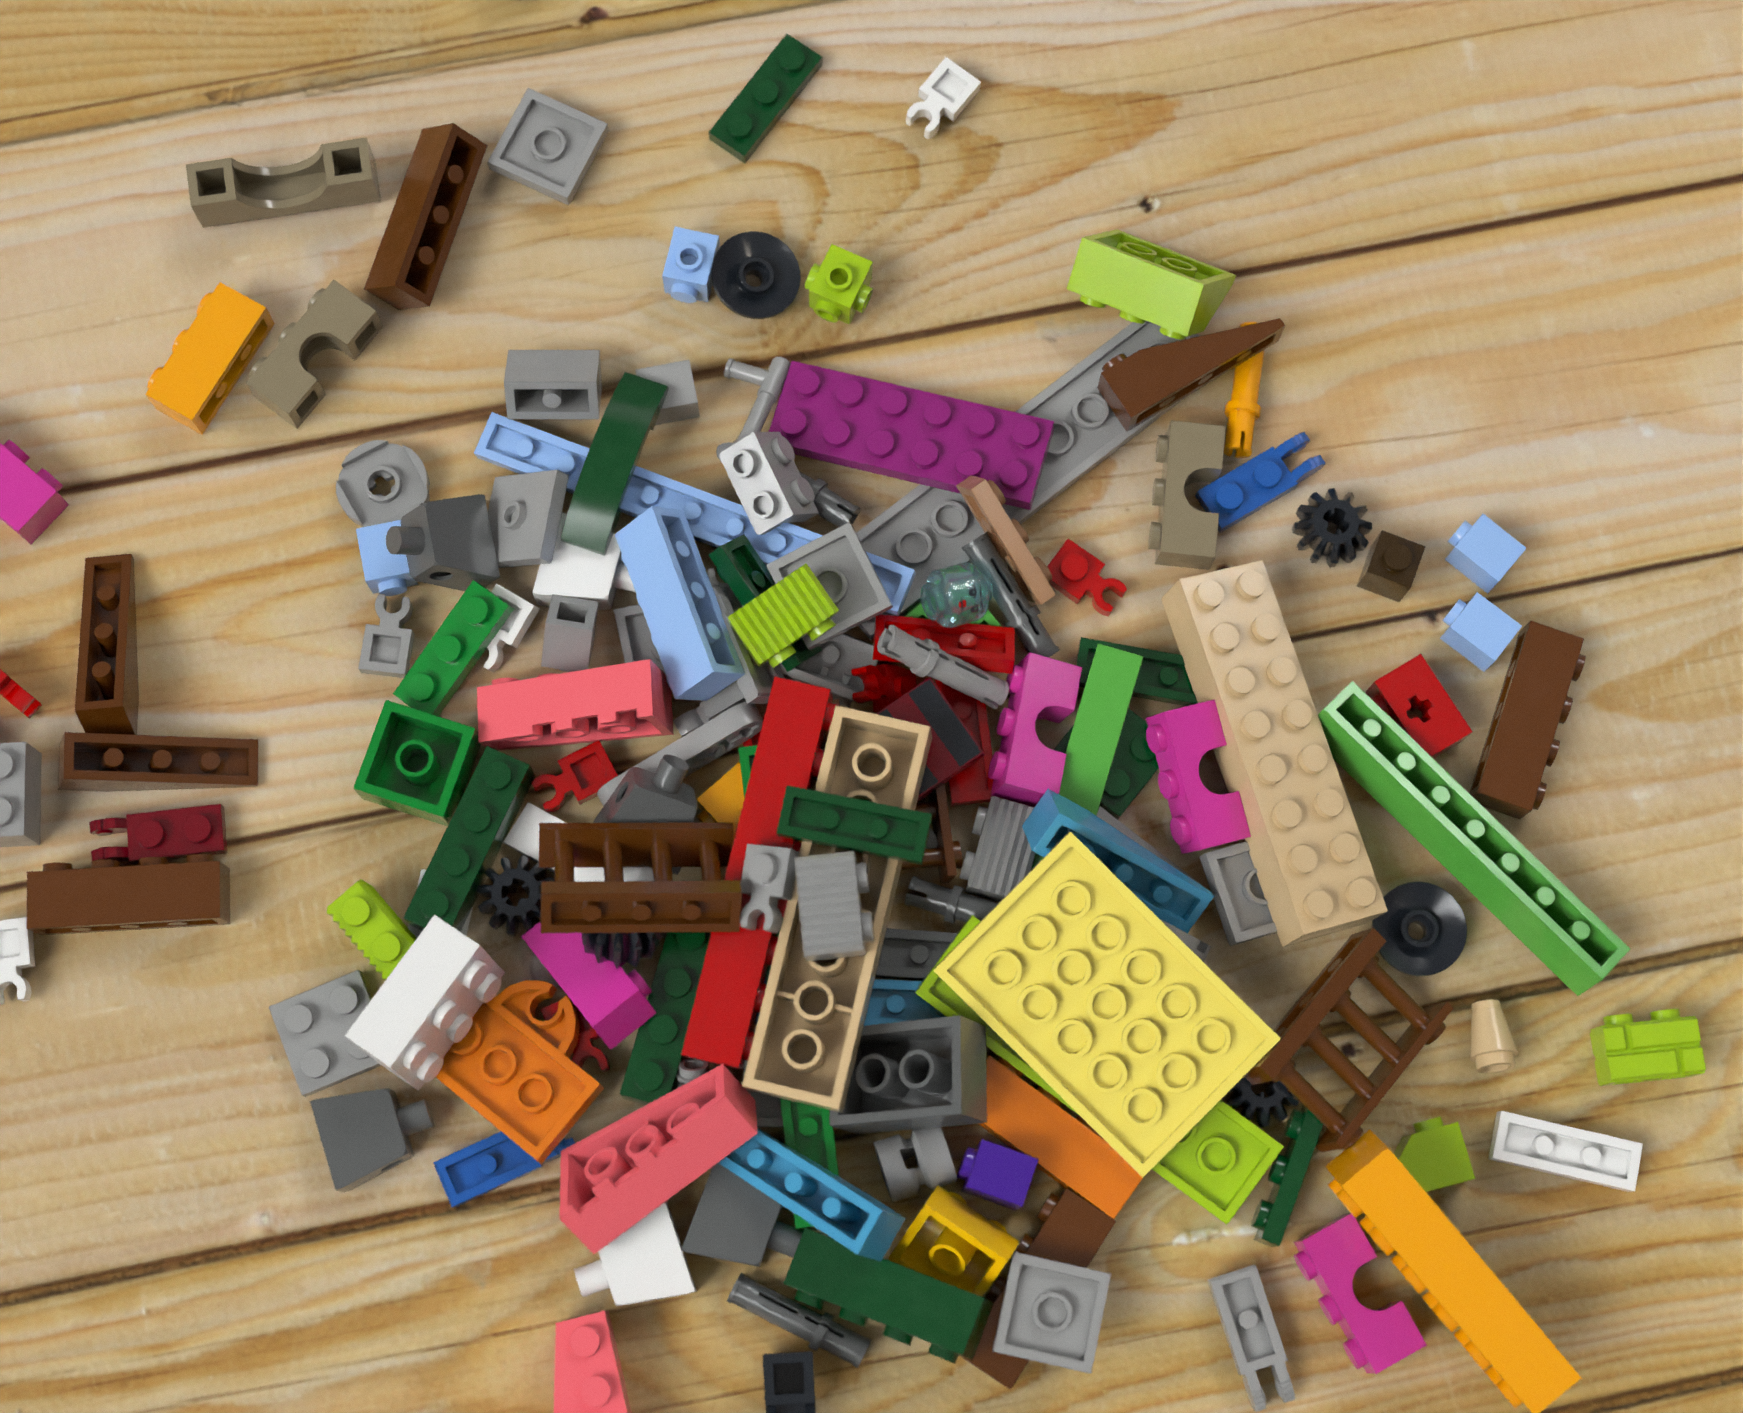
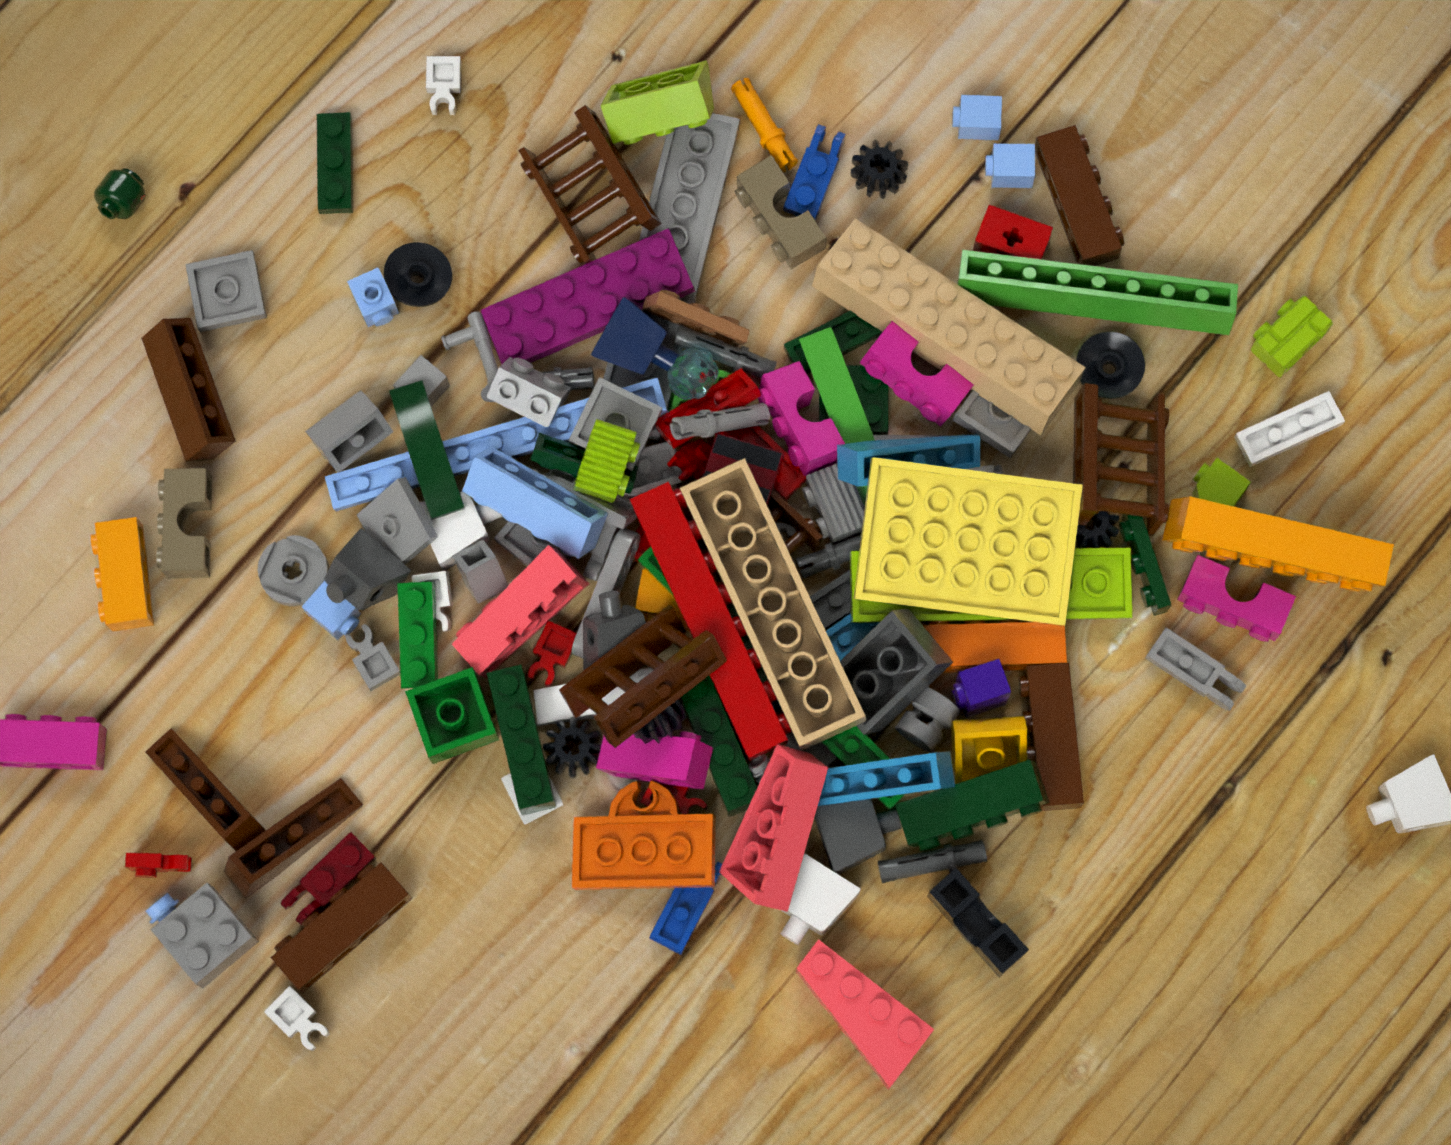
camera: 30 degrees left, 0 degrees up
dark tan arch [186,137,381,228] -> none
light grey plate [269,970,382,1097] -> none
dark grey torso [310,1088,434,1193] -> none
lime brick [327,879,417,980] -> none
white brick [345,915,505,1091] -> none
light grey plate [740,844,799,933] -> none
dark green plate [776,785,932,865] -> none
light grey brick [795,851,874,961] -> none
lime brick [804,244,873,324] -> none
light grey plate [992,1252,1111,1374] -> none
red plate [1047,538,1127,616] -> none
reddish brown slope [1097,318,1285,432] -> none
dark brown brick [1357,530,1426,602] -> none
tan cone [1470,1000,1519,1073] -> none
none -> reddish brown fence [518,105,662,264]
none -> dark blue torso [590,296,679,375]

